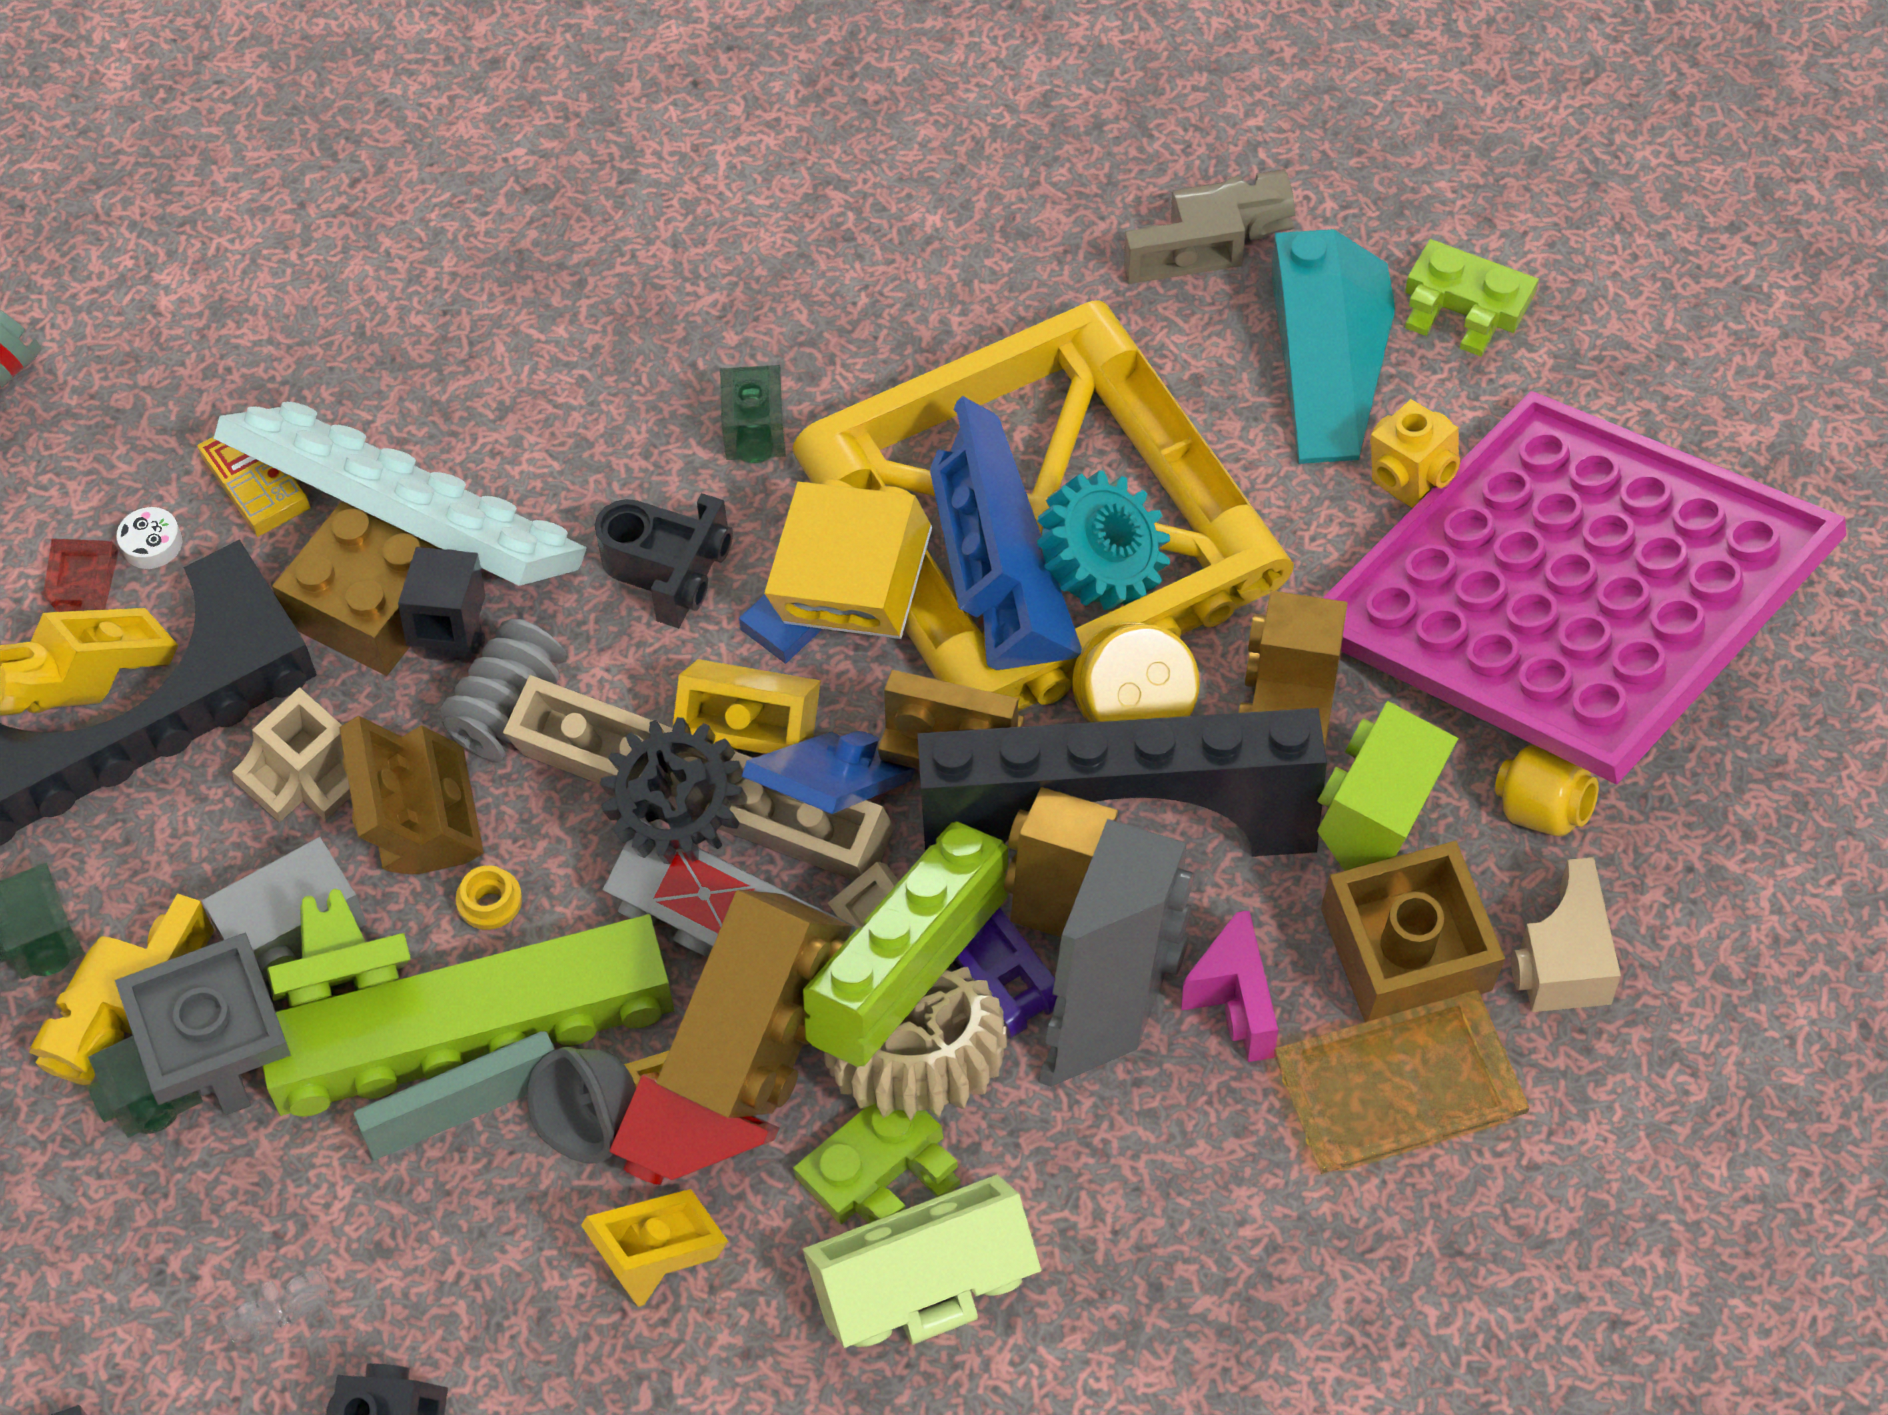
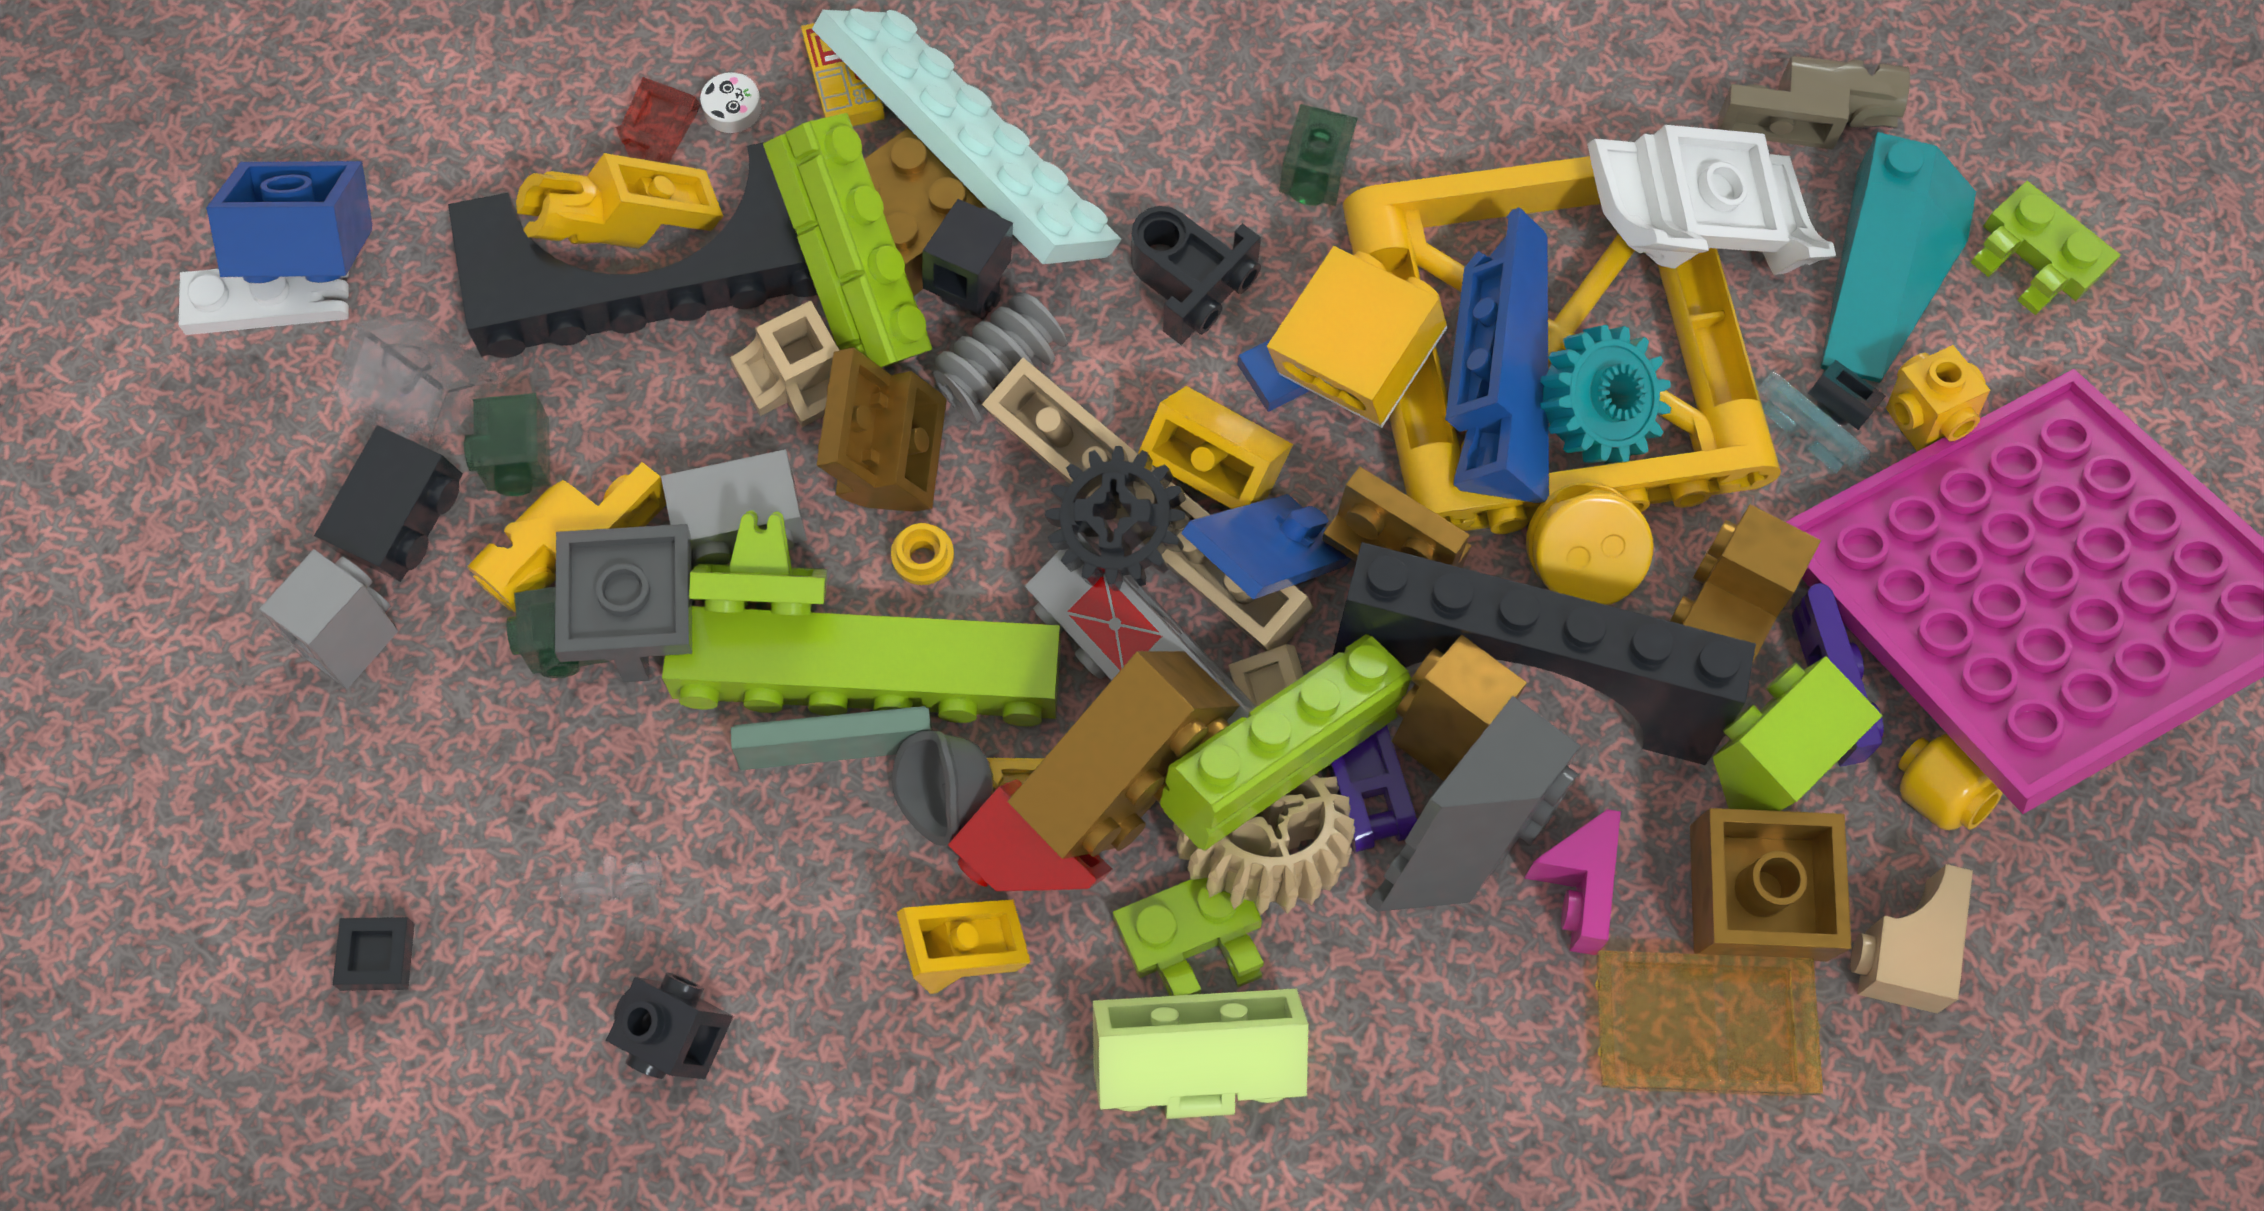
camera: 15 degrees right, 10 degrees up
none -> lime brick [763,113,933,368]
none -> white piece [1587,125,1836,275]
none -> clear light blue plate [1757,370,1872,474]
none -> dark purple hinge [1792,583,1884,767]
none -> black plate [1808,360,1886,430]

